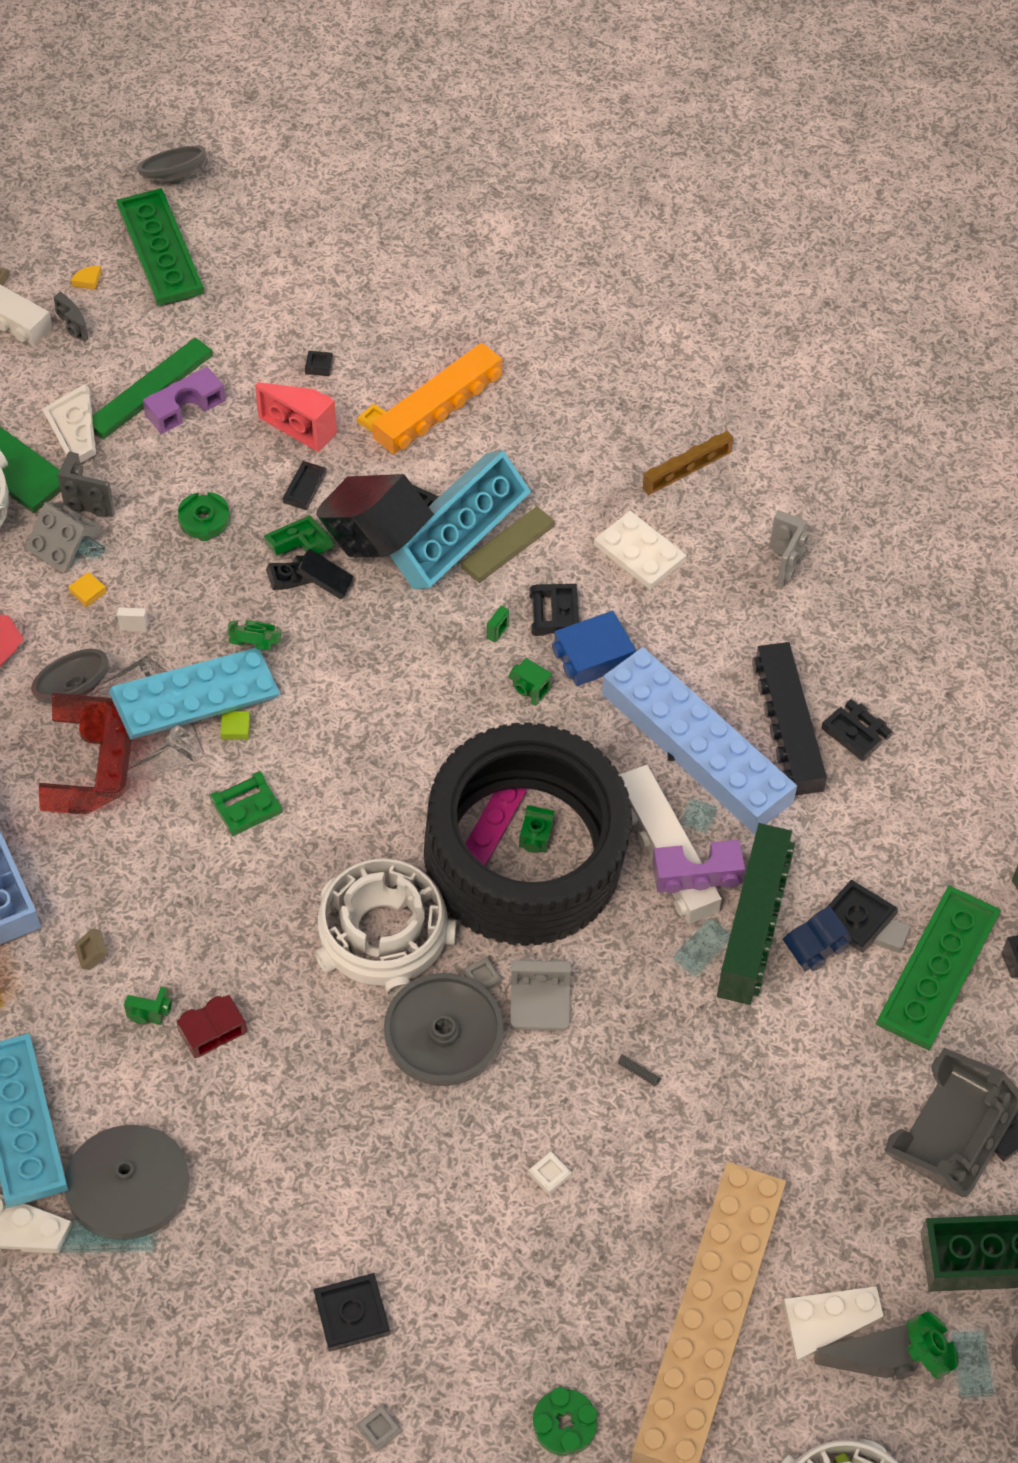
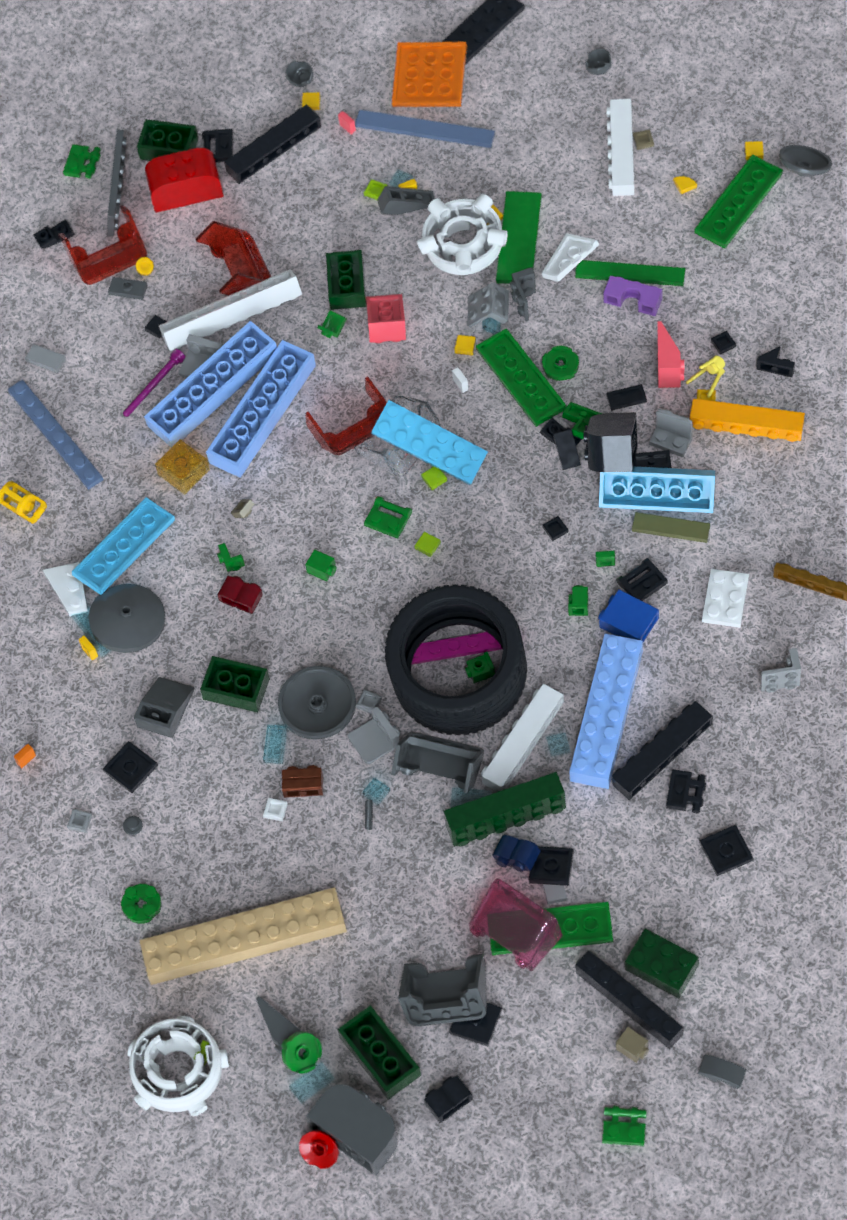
camera: 65 degrees right, 5 degrees up
dark grey dish [31,649,109,704] -> none
dark grey slope [54,292,88,342] -> none
green plate [227,620,282,650] -> none
white piece [314,858,456,997] -> none
medium lavender arch [652,840,745,893] -> none
white wing [783,1286,884,1363] -> none
none -> orange tile [14,744,36,769]
none -> yellow tile [79,636,98,660]
none -> dark grey plate [123,816,143,835]
none -> dark grey slope [134,677,195,738]
none -> dark green brick [200,656,270,713]
none -> clear light blue tile [263,725,287,764]
none -> copper brick [282,765,323,798]
none -> green brick [305,549,337,581]
none -> clear light blue tile [362,778,390,805]
none -> dark grey windscreen [391,732,484,793]
none -> lime tile [414,532,441,557]
none -> clear pink windscreen [469,878,563,972]
none -> green plate [476,328,567,427]
none -> black tile [542,516,569,541]
none -> light grey bracket [649,409,693,457]
none -> light yellow plant [686,355,725,397]
none -> black plate [699,825,754,876]
none -> yellow tile [745,141,764,160]
none -> black slope [757,346,795,378]

